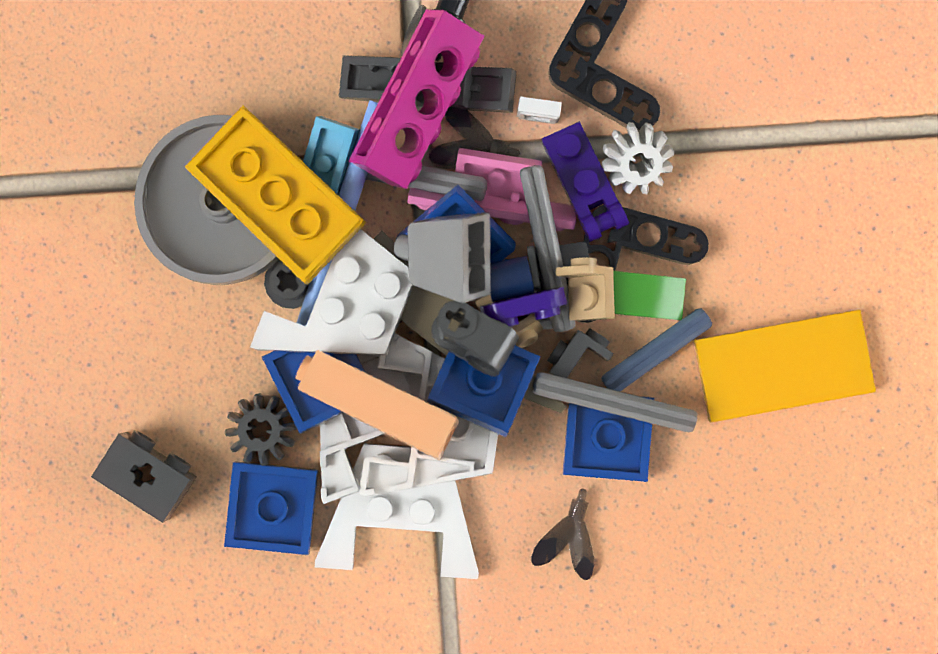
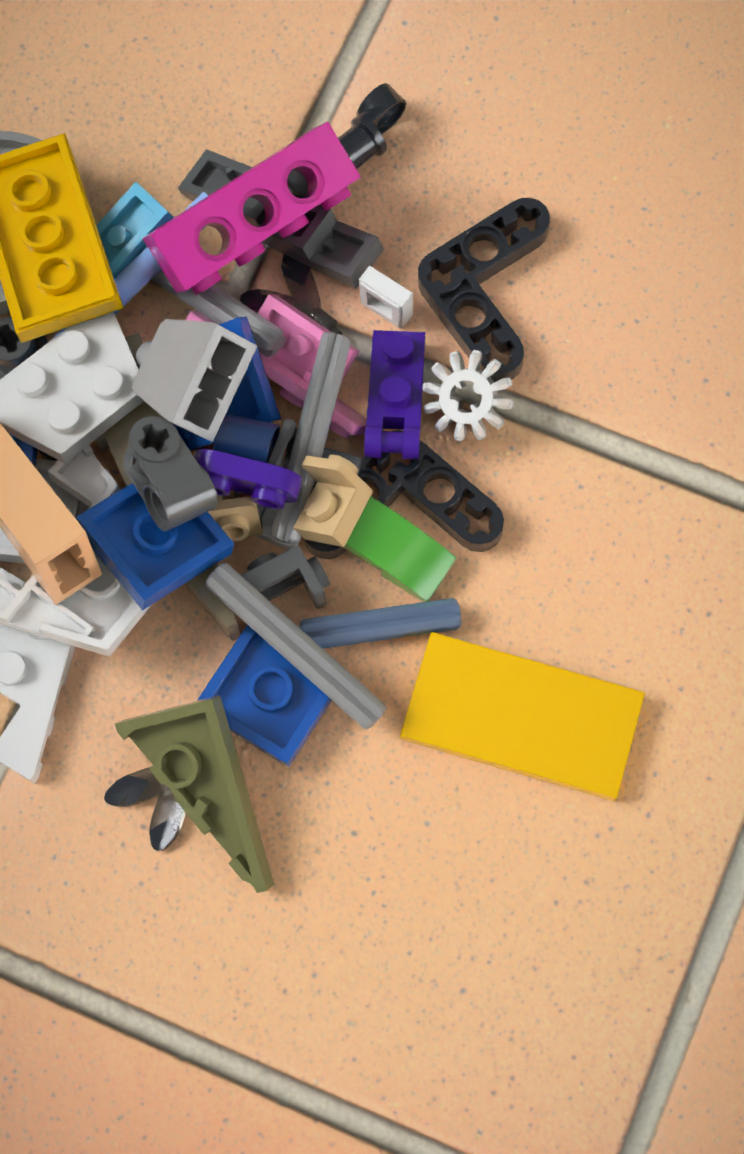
camera: 30 degrees right, 15 degrees down
none -> olive wing [115,695,274,893]

